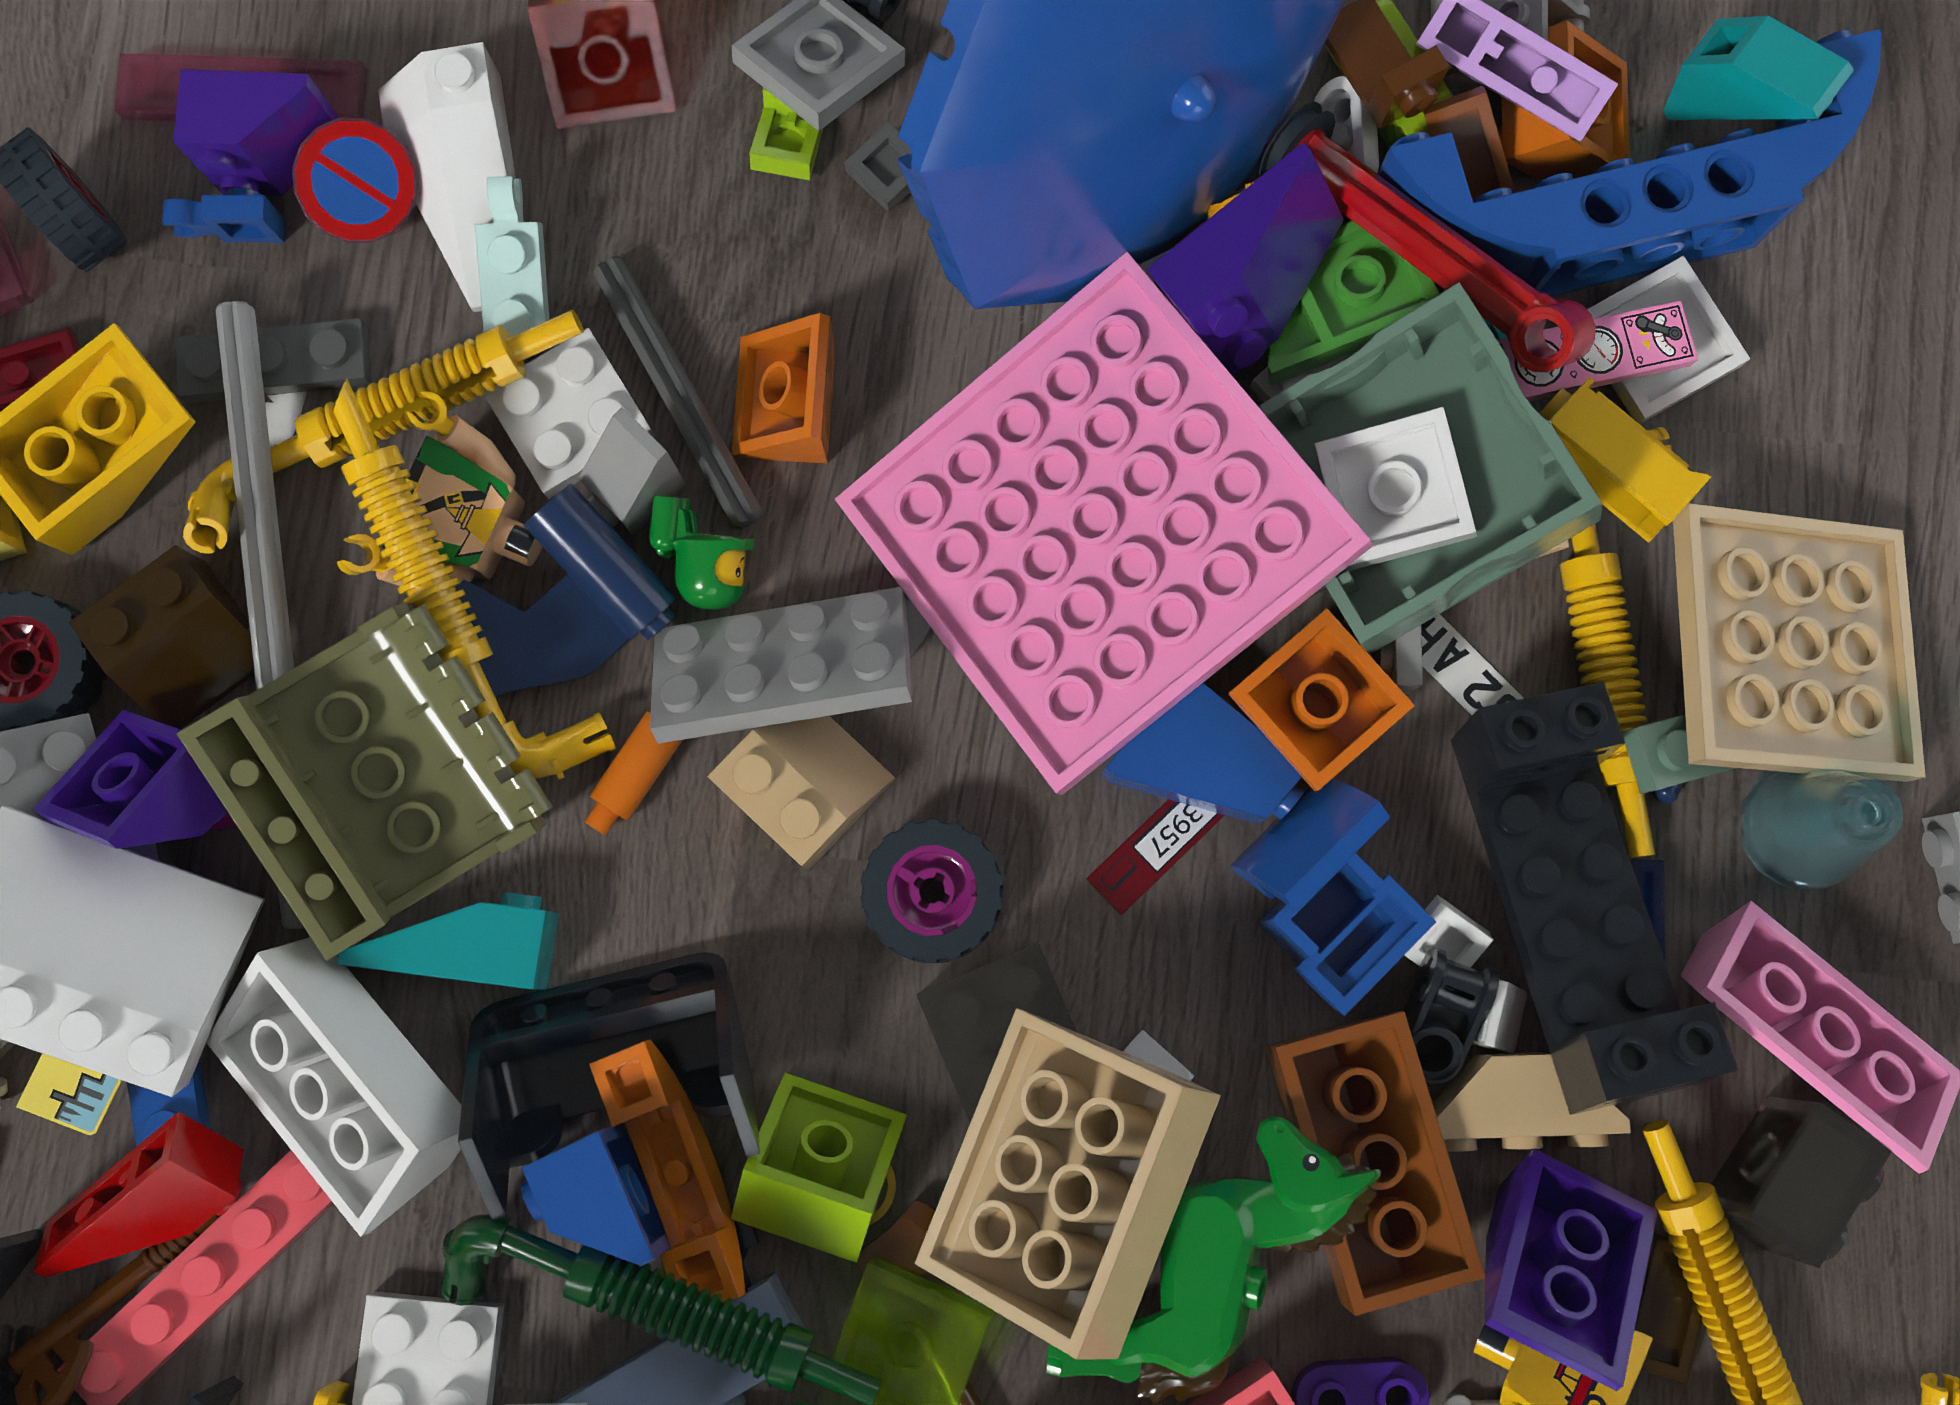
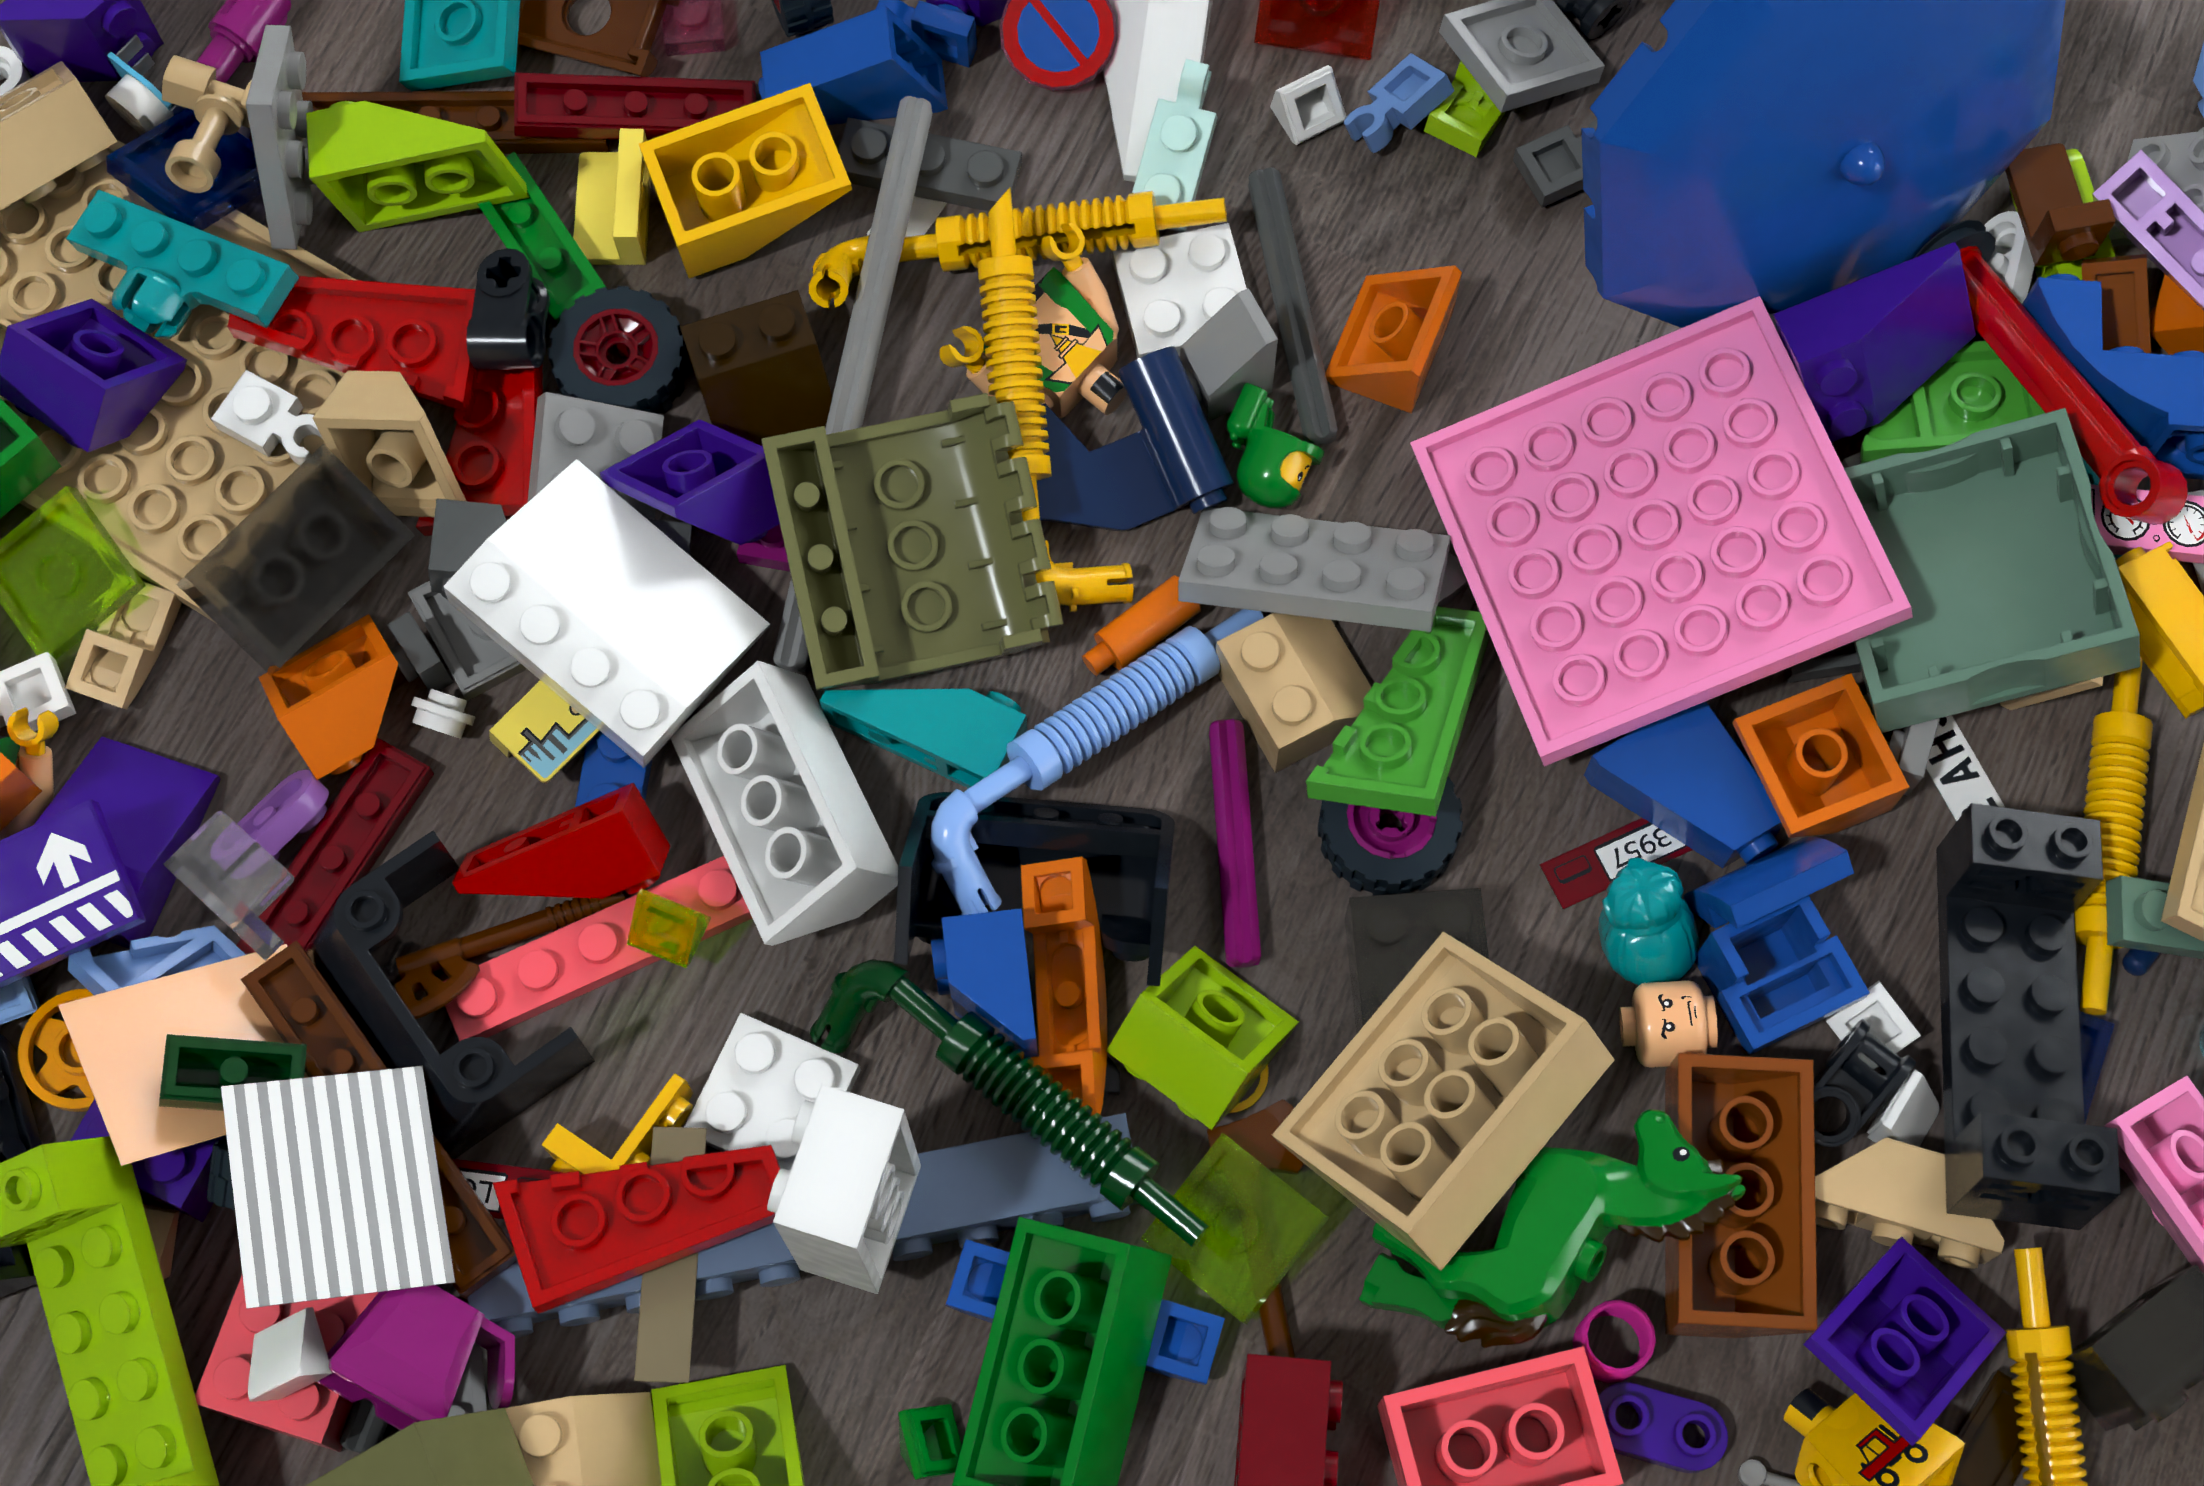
camera: 20 degrees right, 10 degrees down
white plate [1314,407,1478,571] -> none
none -> clear neon green slope [627,889,711,968]
none -> blue slope [758,6,948,125]
none -> light blue piece [930,609,1264,915]
none -> magenta axle [1209,719,1261,968]
none -> white slope [1270,65,1347,145]
none -> bright green wing [1306,606,1490,817]
none -> medium blue plate [1343,53,1454,153]
none -> dark pink piece [1572,1300,1656,1383]
none -> teal hair [1598,858,1699,986]
none -> light nougat head [1619,980,1718,1068]

